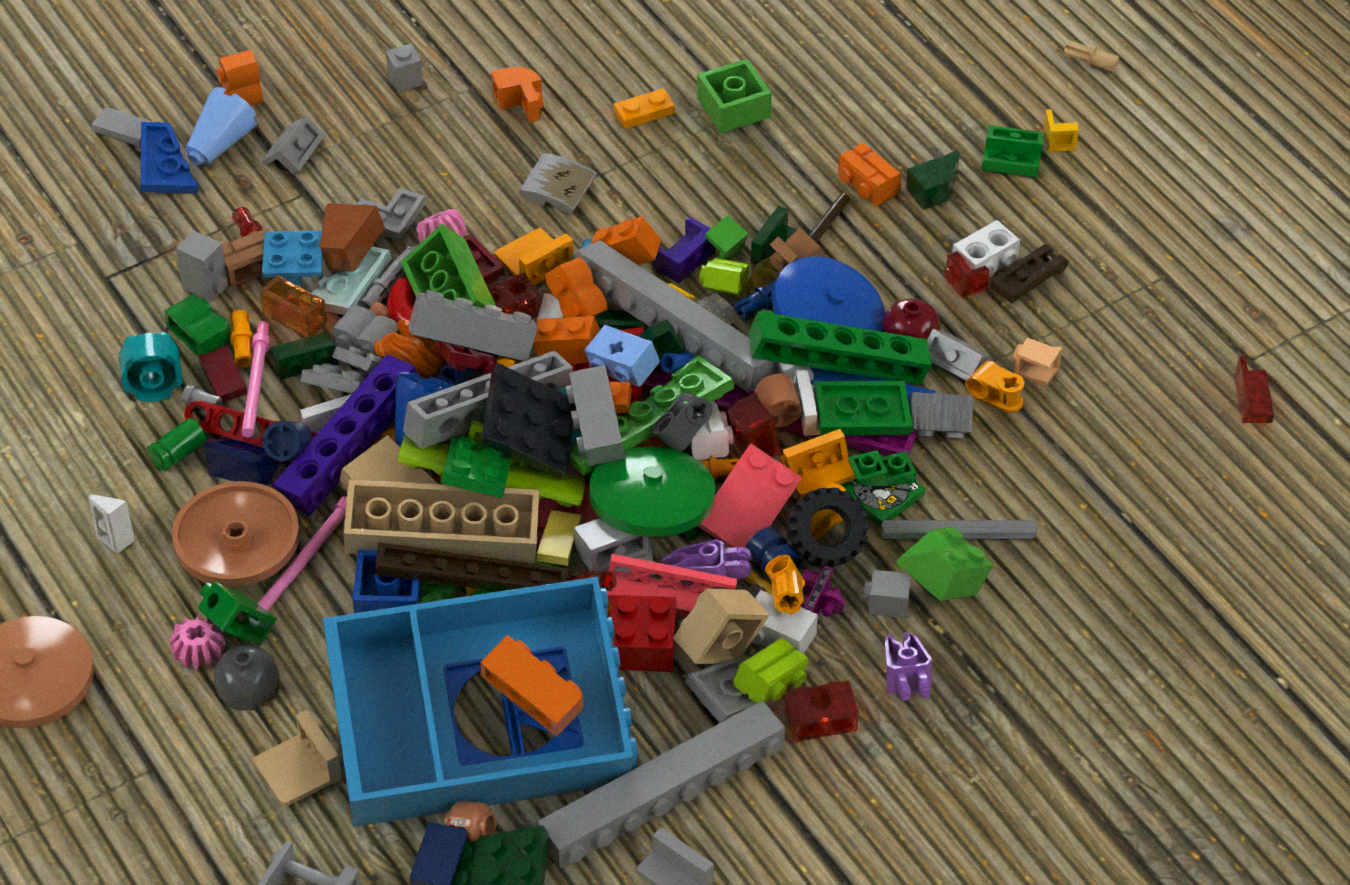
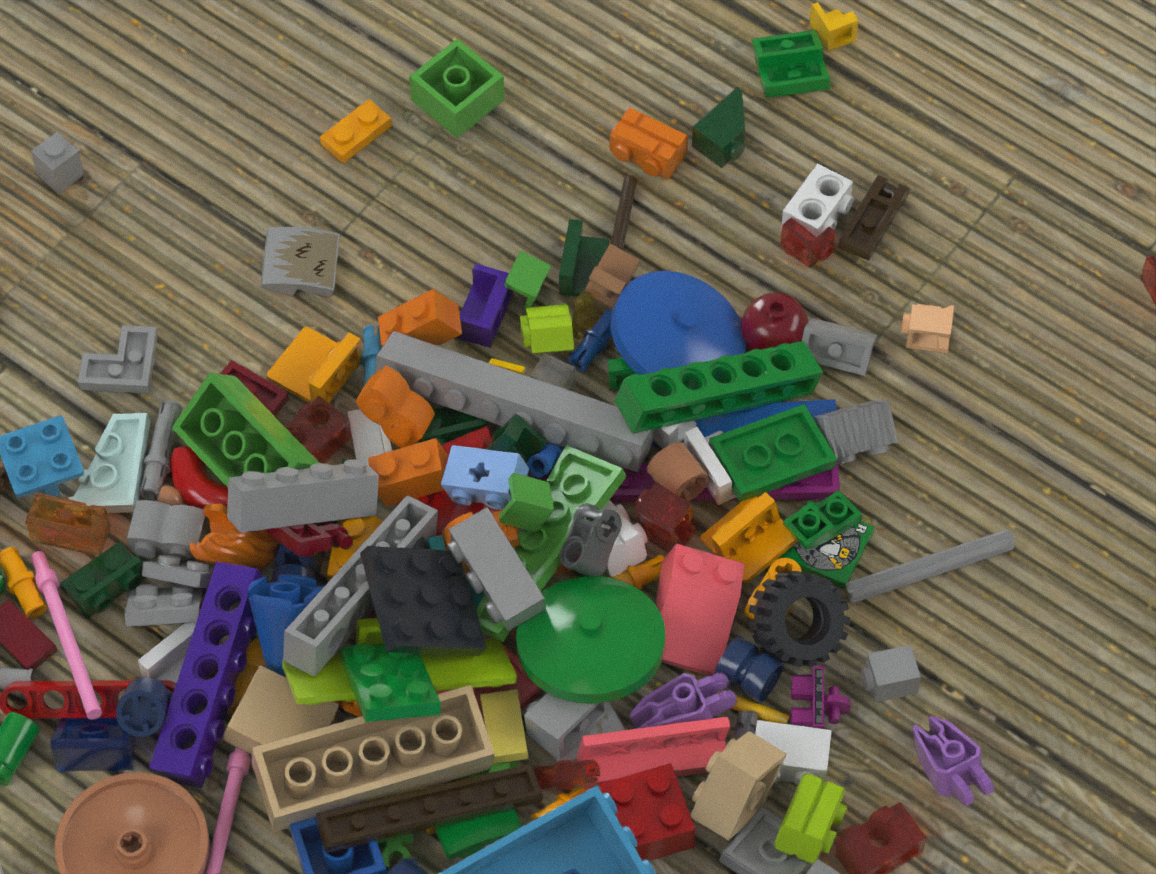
camera: 20 degrees left, 10 degrees up
dark orange slope [320,203,385,272] -> none
bright pink gear [416,209,467,243] -> none
orange brick [491,67,543,123] -> none
light orange piece [765,555,805,615] -> none
bright green slope [897,527,994,601] -> none
light orange piece [965,361,1024,413] -> none
none -> bright green panel [499,473,554,532]

